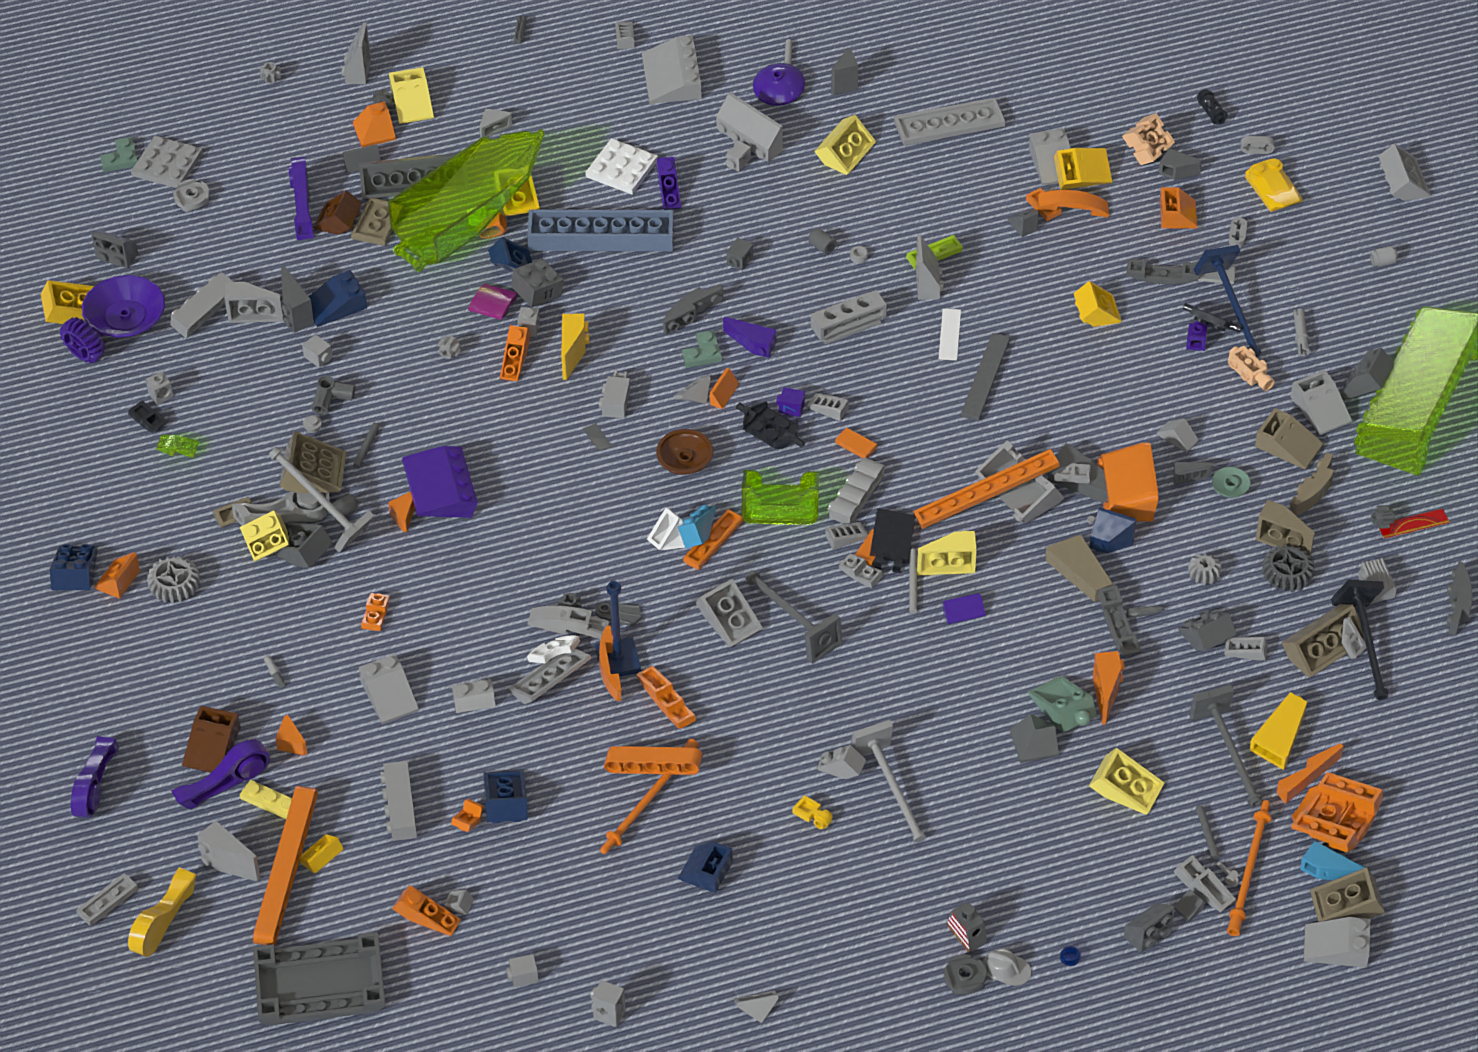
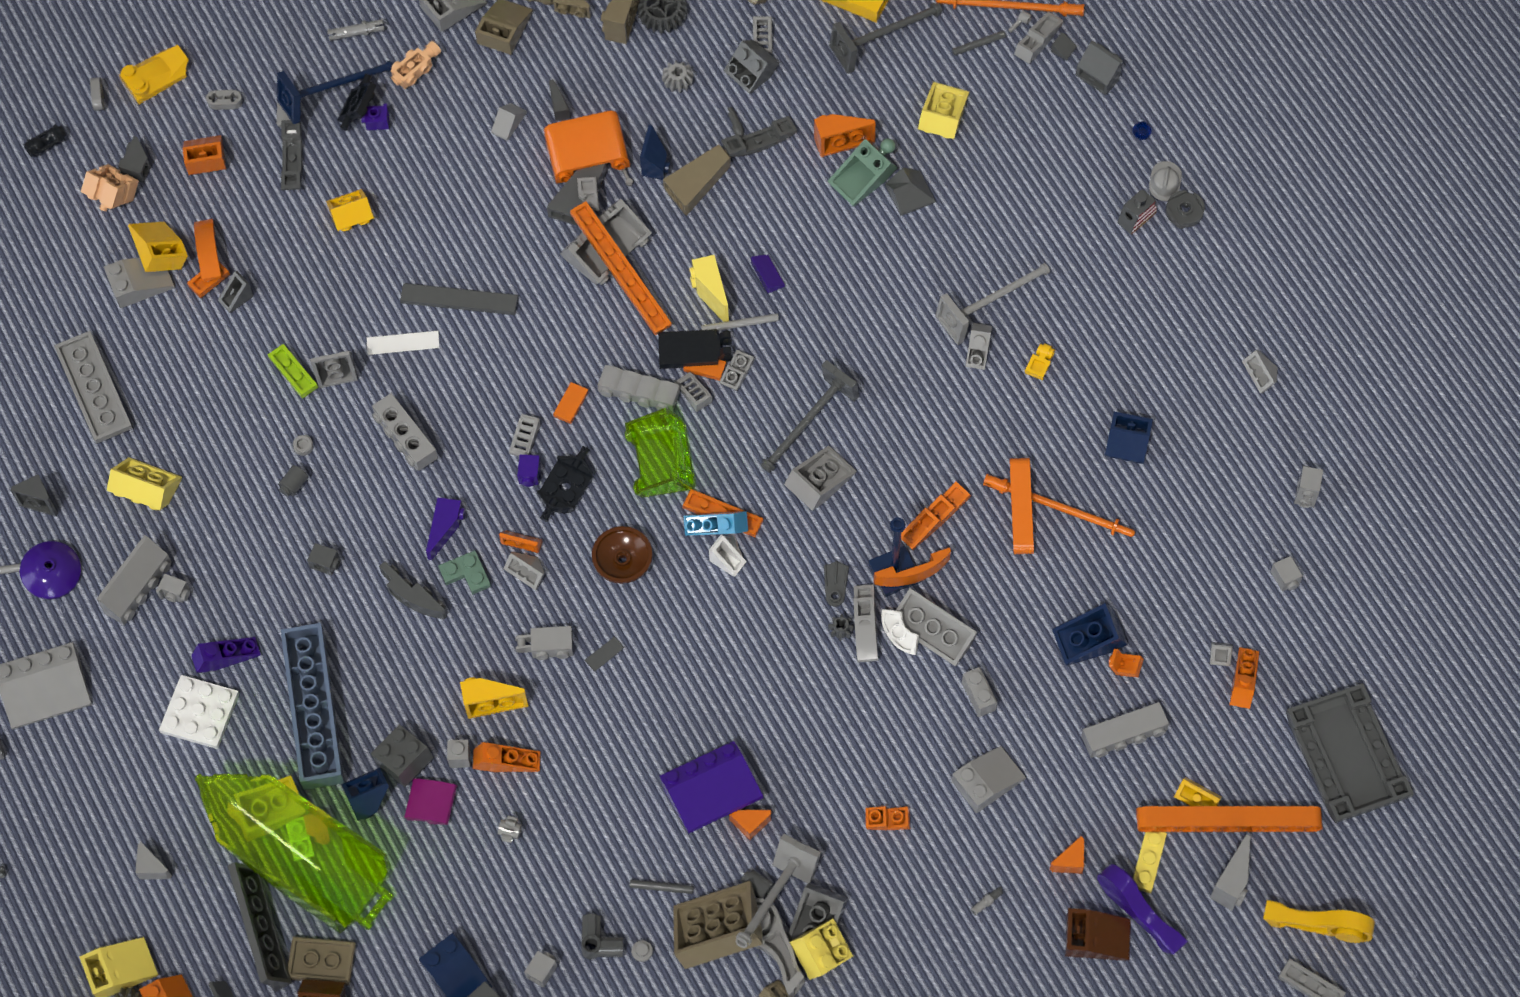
camera: 100 degrees left, 15 degrees up
sand green dish [1212,467,1250,498] -> none

